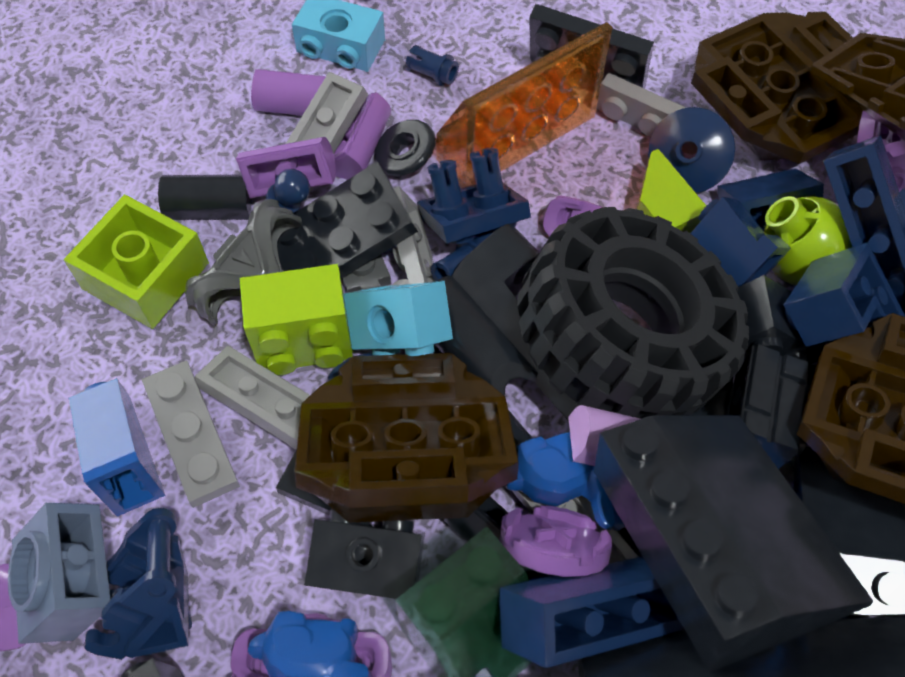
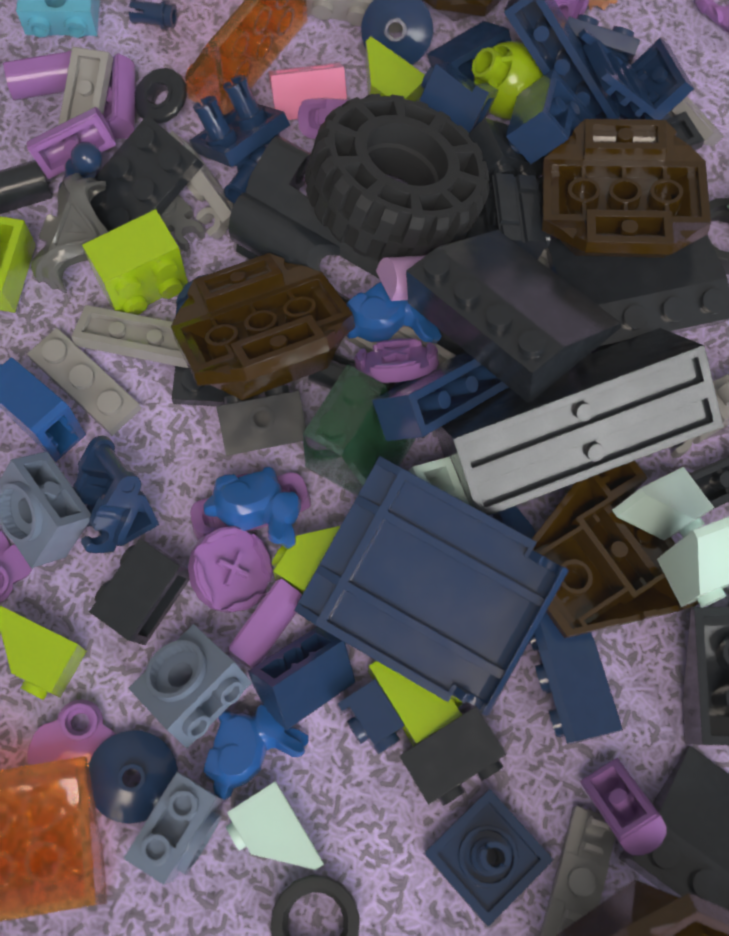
camera: 25 degrees left, 10 degrees up
medium azure brick [343,281,453,356] -> none
none -> bright pink panel [268,63,347,120]

